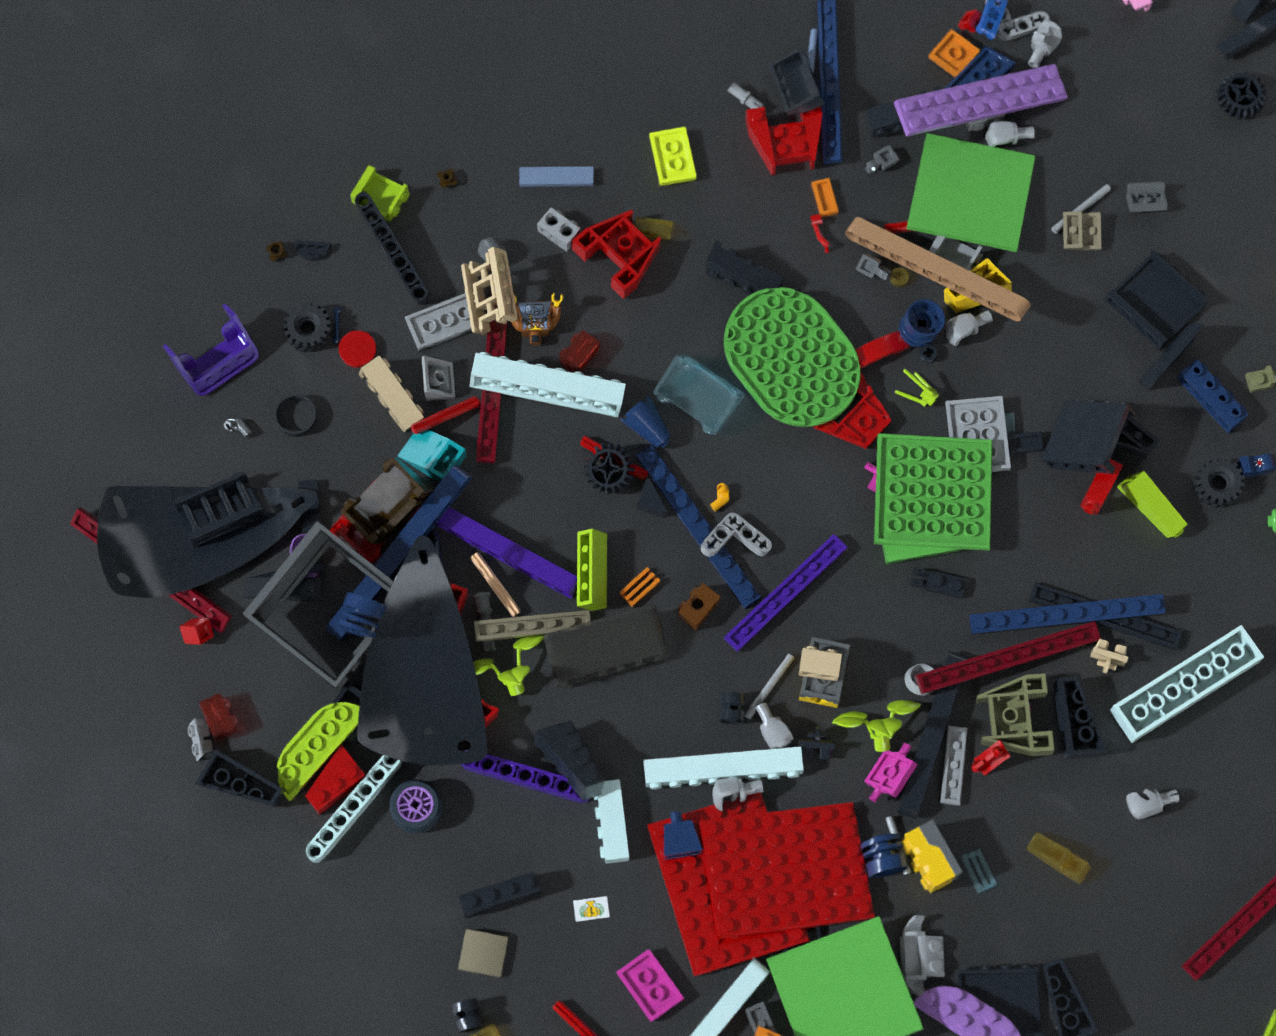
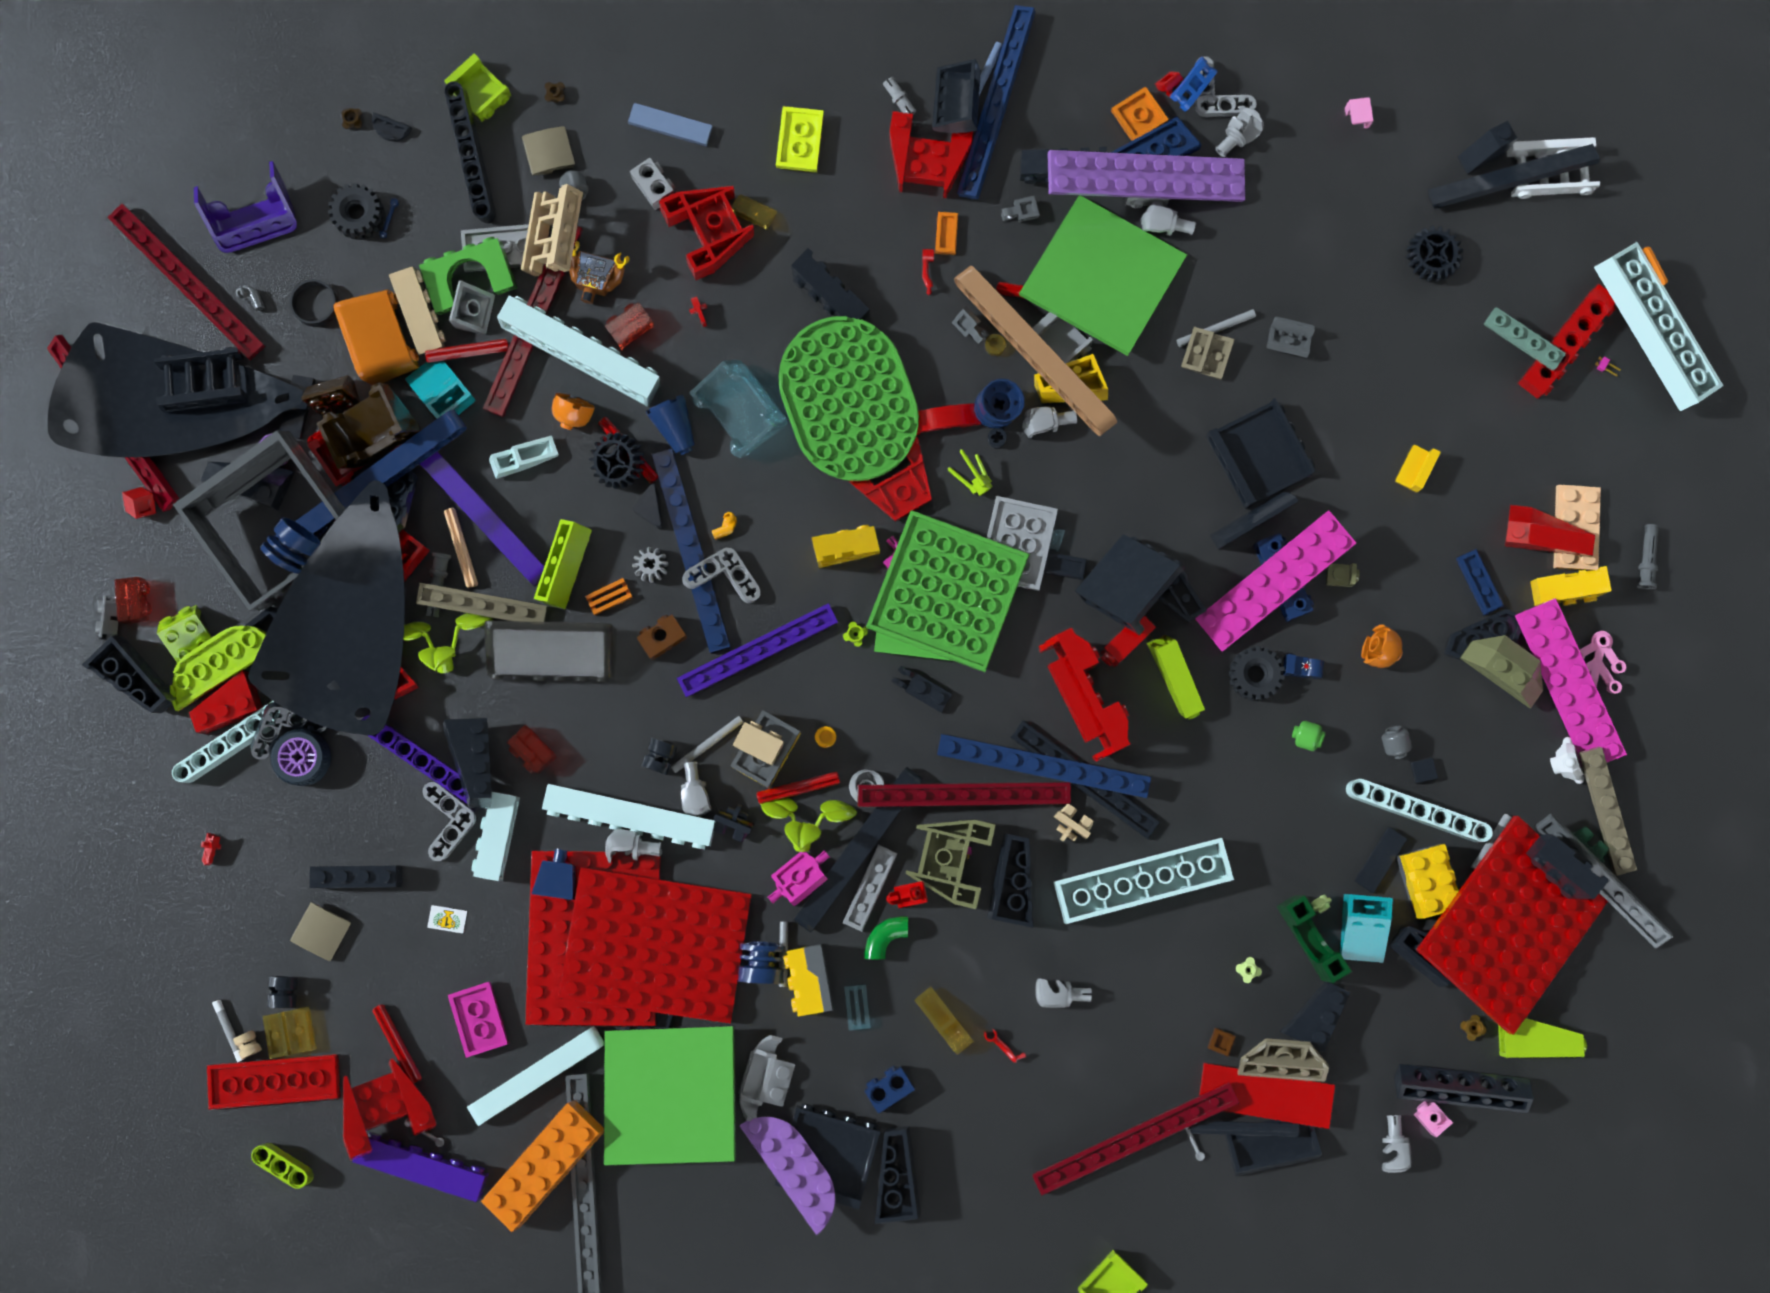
camera: 20 degrees right, 10 degrees up
red tile [339,331,376,368] -> none
none -> dark red plate [107,203,266,361]
none -> lime bracket [157,605,212,663]
none -> red piece [201,833,221,865]
none -> black beam [250,702,327,760]
none -> dark brown slope [301,375,360,416]
none -> orange windscreen [333,289,420,385]
none -> bright green arch [419,237,517,315]
none -> light grey beam [422,782,477,861]
none -> light aqua slope [489,436,559,479]
none -> clear red brick [507,725,557,774]
none -> dark tan slope [522,126,575,176]
none -> orange cylinder [552,393,595,430]
none -> light grey gear [632,547,669,583]
none -> red piece [689,296,707,327]
none -> red axle [757,772,840,804]
none -> yellow wedge [812,525,880,568]
none -> light orange tile [815,726,836,748]
none -> lime plate [843,622,868,647]
none -> green cylinder [864,916,908,959]
none -> dark blue brick [864,1065,915,1114]
none -> red piece [984,1029,1026,1063]
none -> red piece [1038,628,1130,761]
none -> dark pink plate [1196,510,1357,652]

